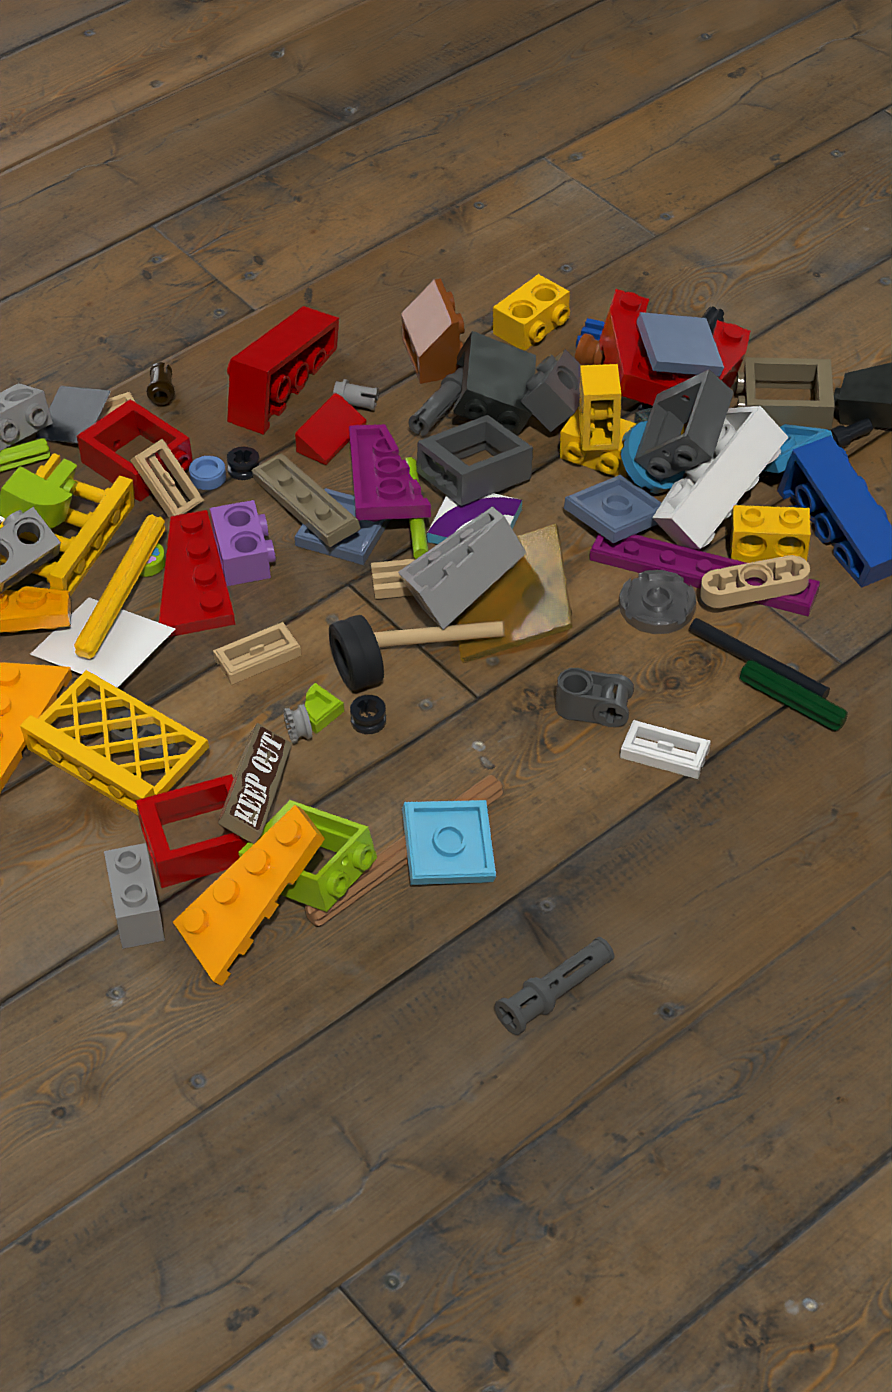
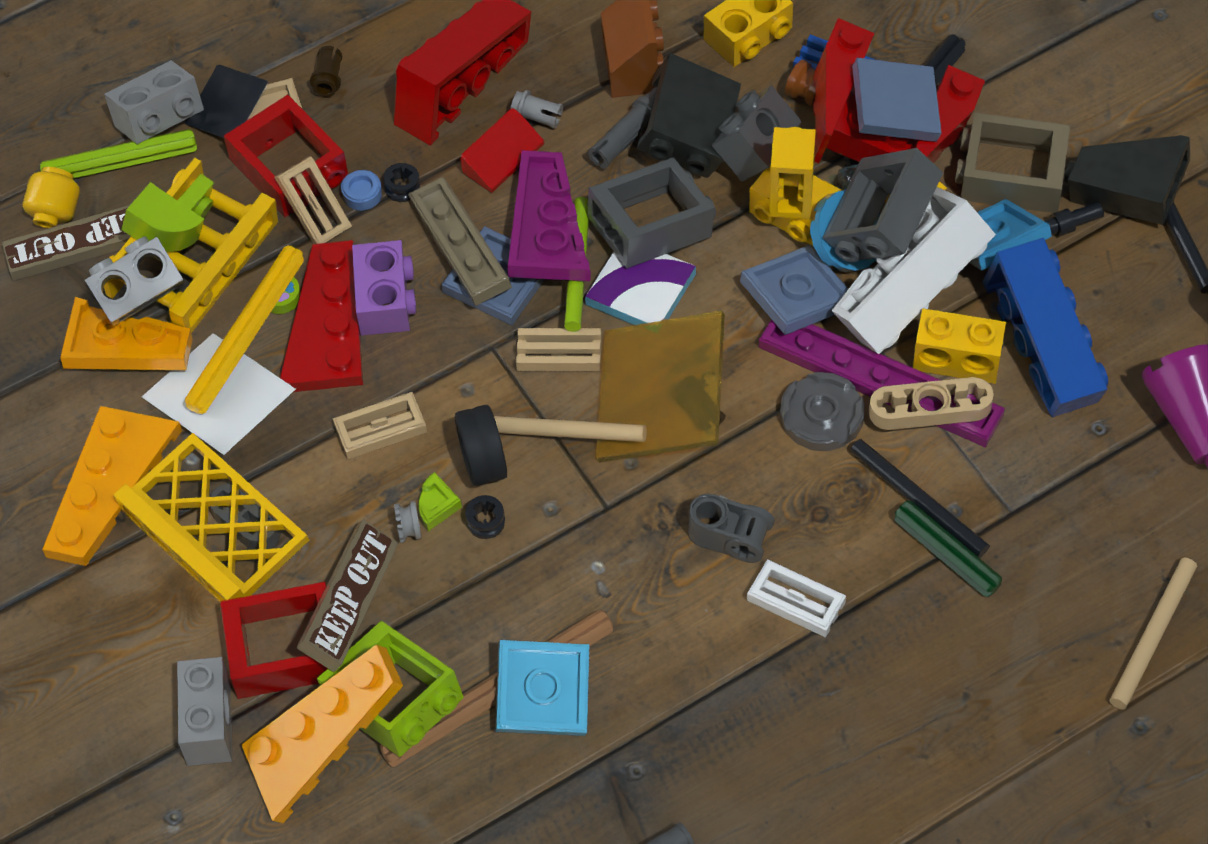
camera: 10 degrees right, 10 degrees up
light grey wedge [398,507,527,630] -> none

